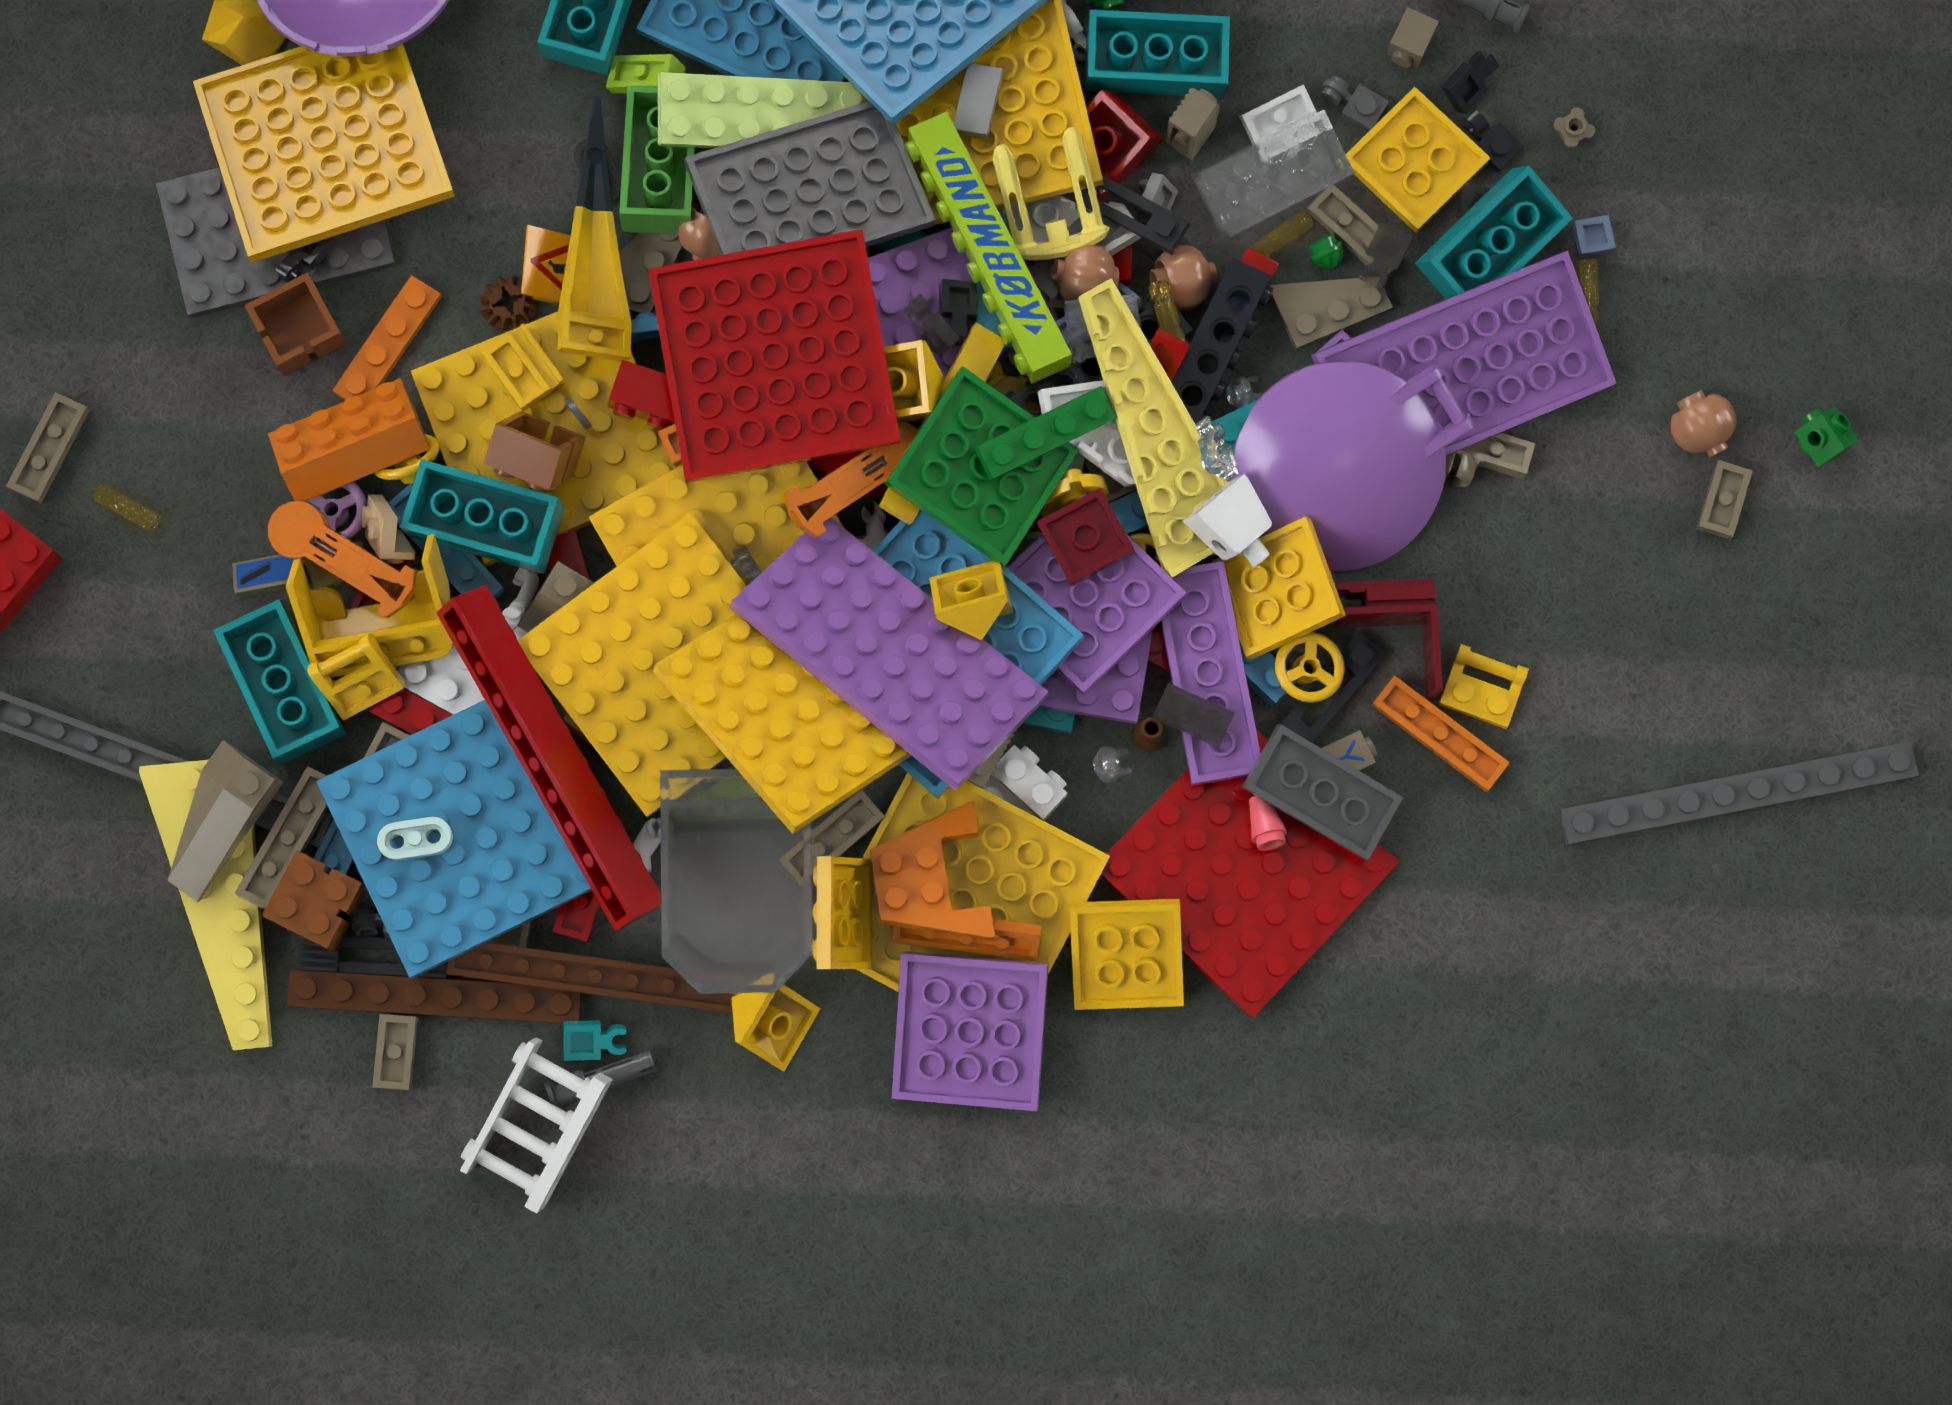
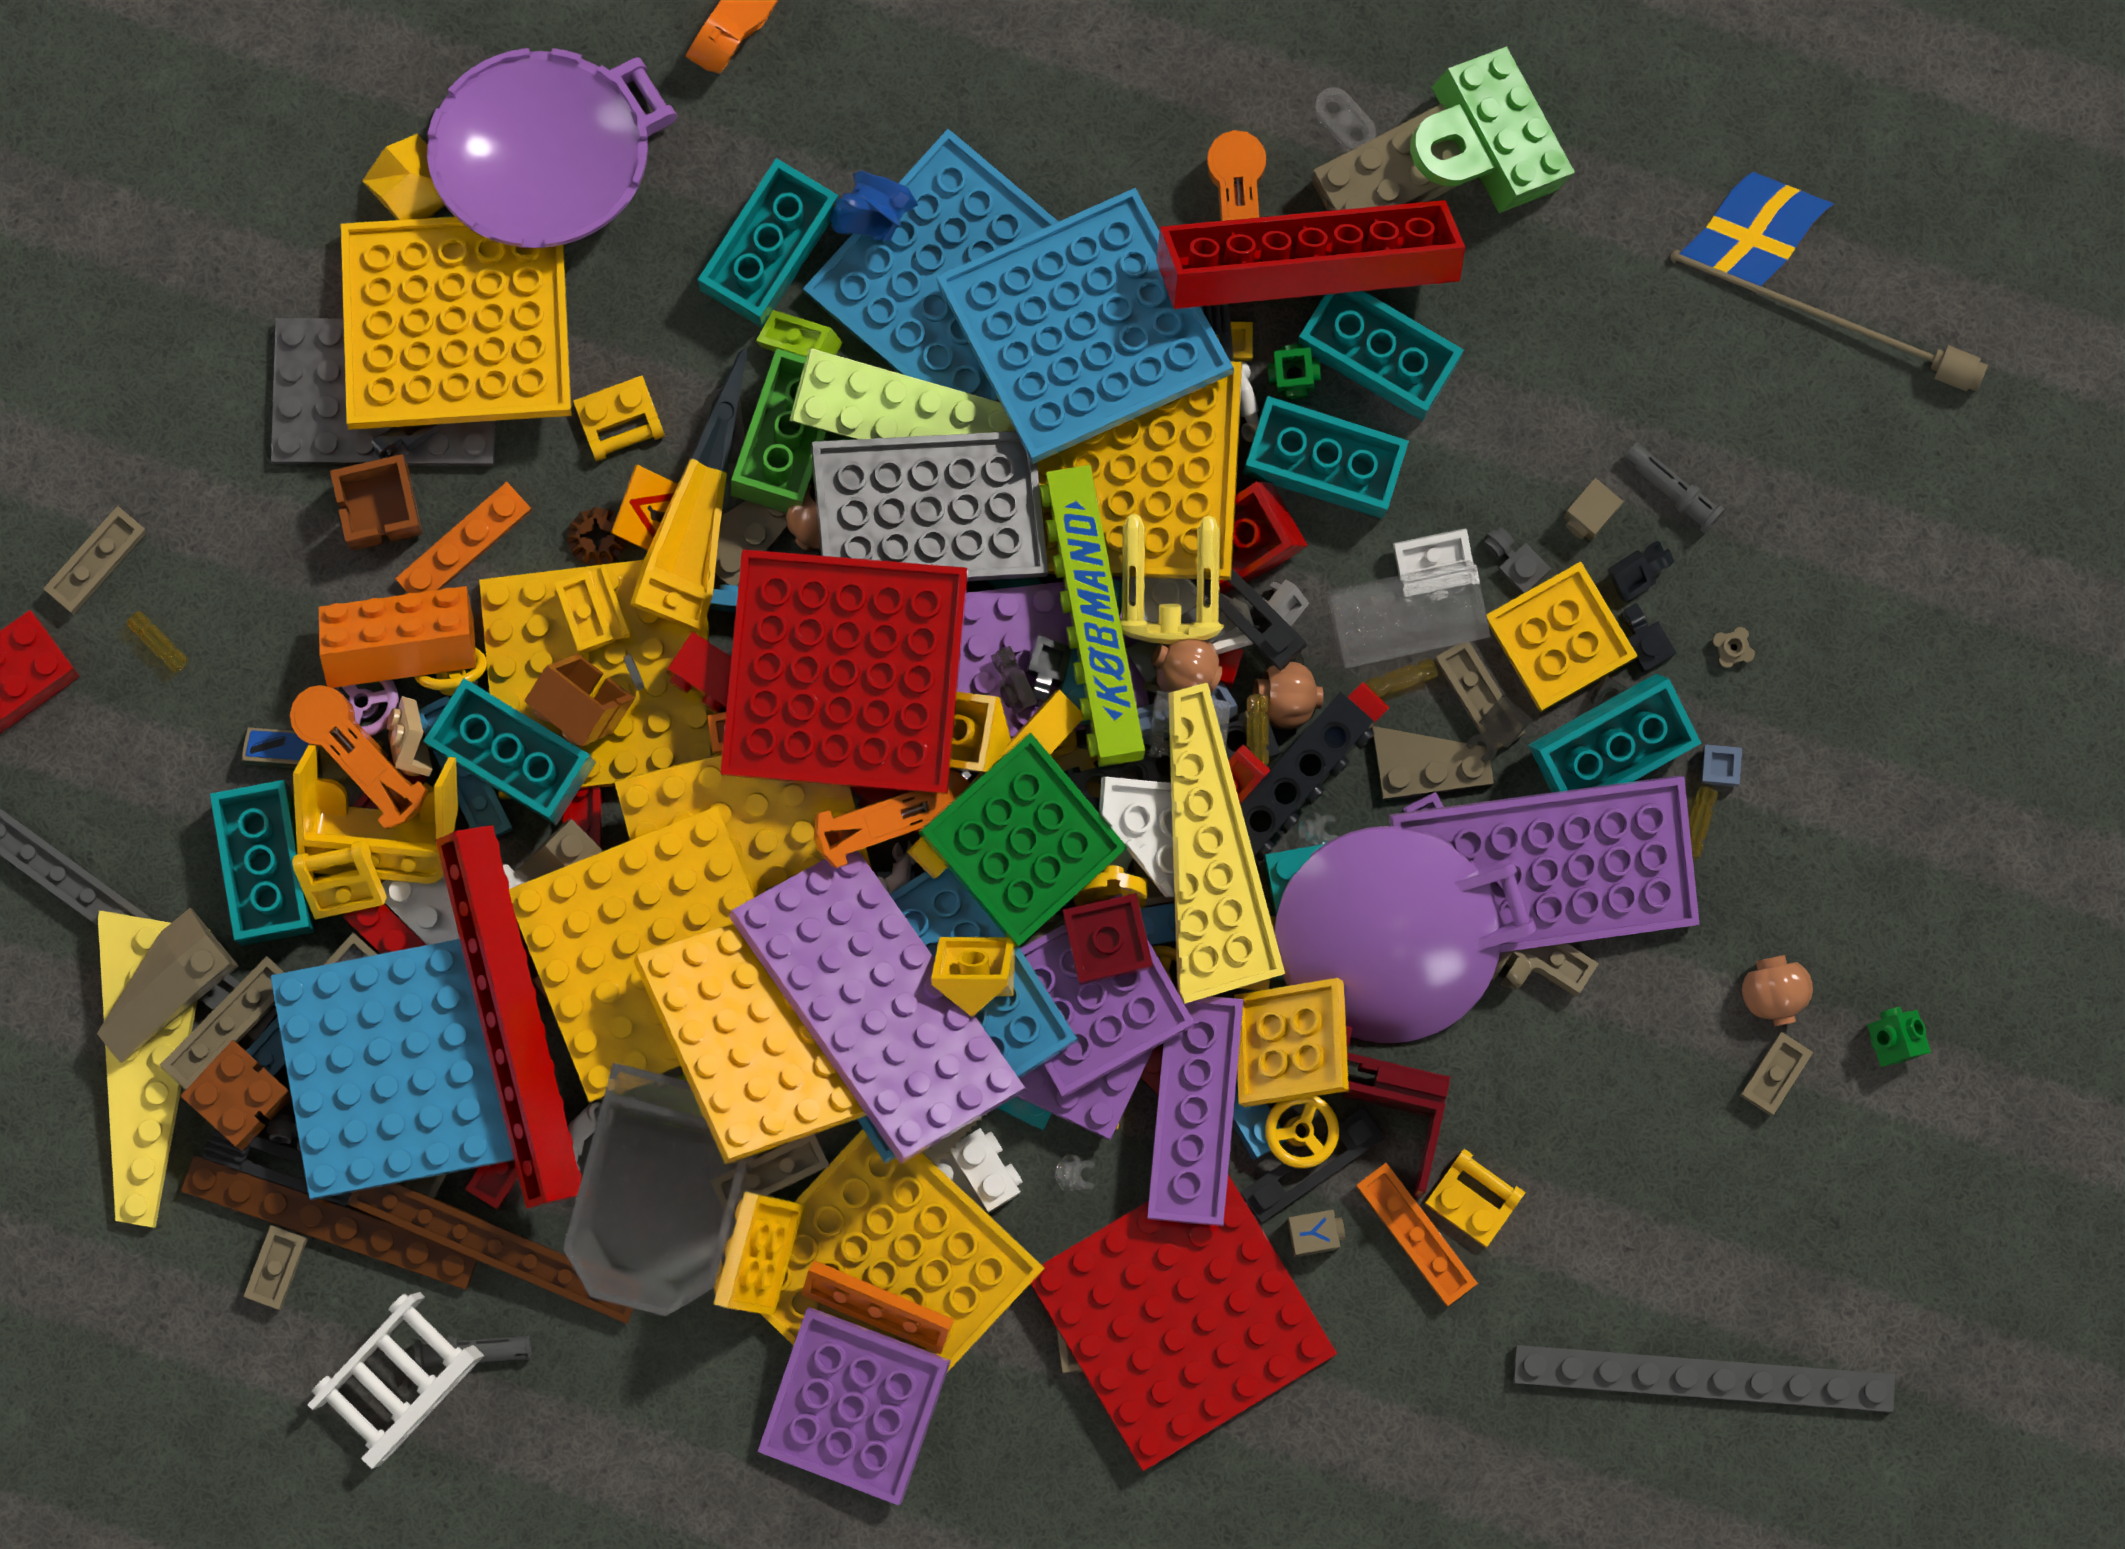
camera: 15 degrees right, 0 degrees up
light aqua plate [377,817,453,861] -> none
white arm [502,568,539,630] -> none
teal plate [563,1020,626,1061] -> none
clear smoke plate [730,543,762,582] -> none
yellow slope [731,978,821,1072] -> none
orange wing [870,801,995,942] -> none
light grey tile [954,63,1003,139] -> none
green plate [974,386,1117,481] -> none
yellow plate [1070,899,1184,1010] -> none
reddish brown cone [1132,717,1167,752] -> none
clear smoke plate [1153,683,1234,748] -> none
dark tan brick [1165,88,1220,160] -> none
white torso [1183,474,1272,567] -> none
clear plate [1196,416,1239,482] -> none
dark grey plate [1242,724,1404,860] -> none
coral cone [1249,796,1287,851] -> none
green plate [1308,234,1343,270] -> none
none -> yellow plate [573,376,665,462]

